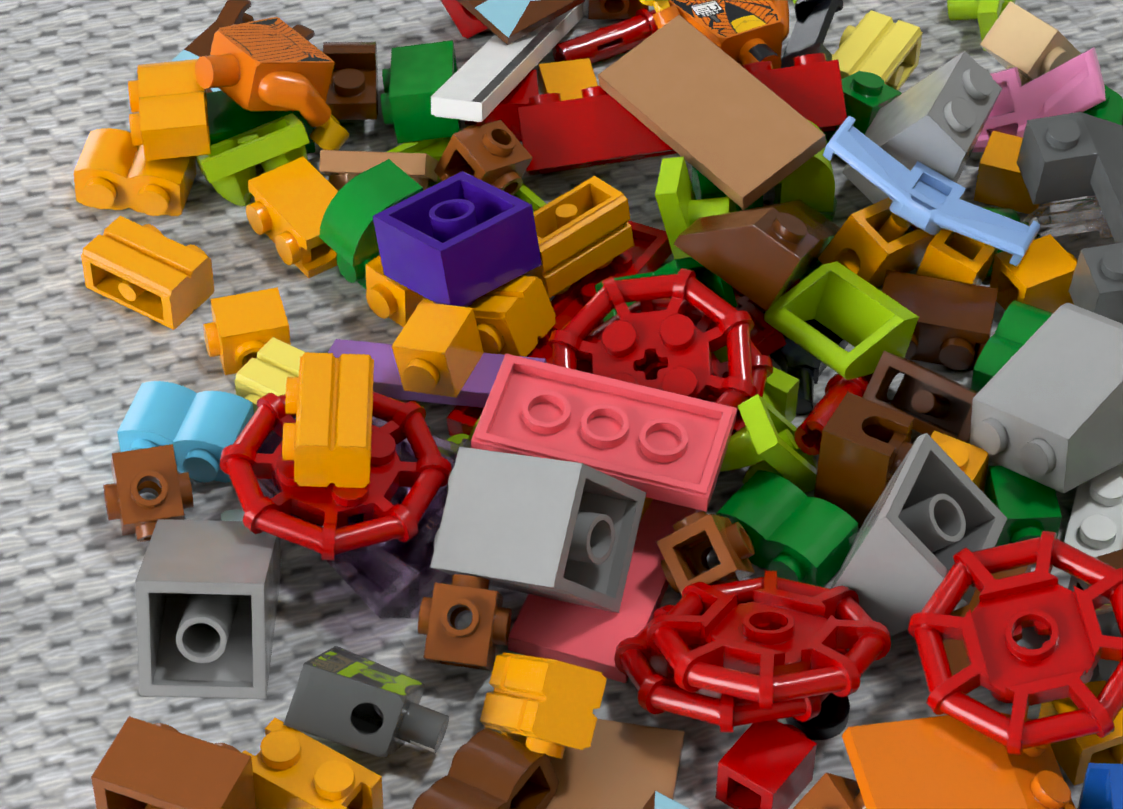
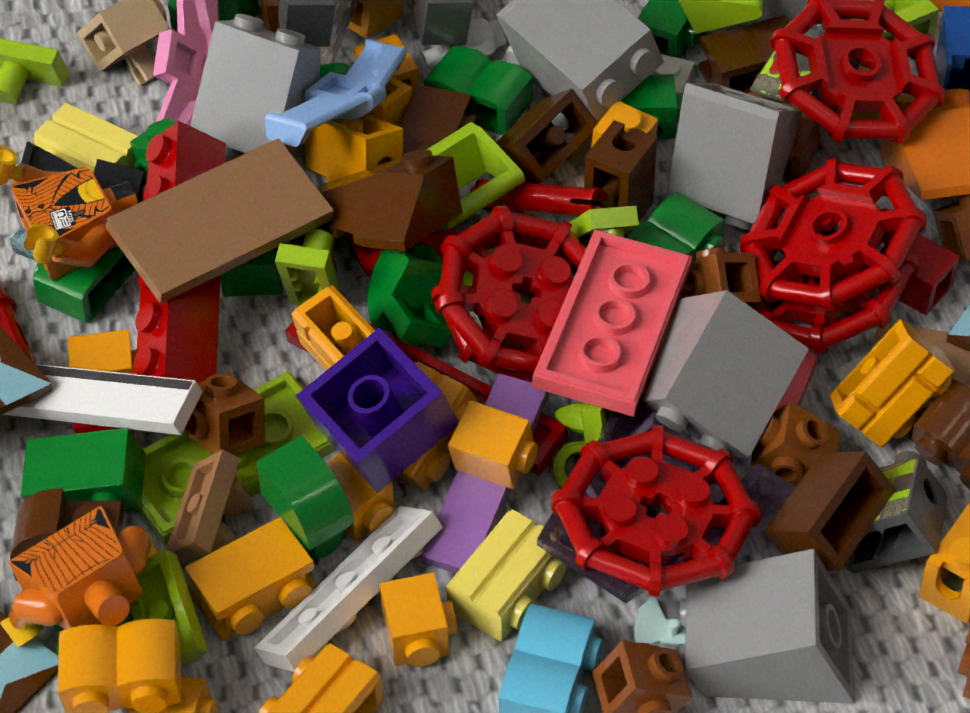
camera: 85 degrees left, 5 degrees up
light orange brick [282,352,374,488] -> none
none -> white plate [254,506,443,672]
none -> reddish brown brick [764,451,896,571]

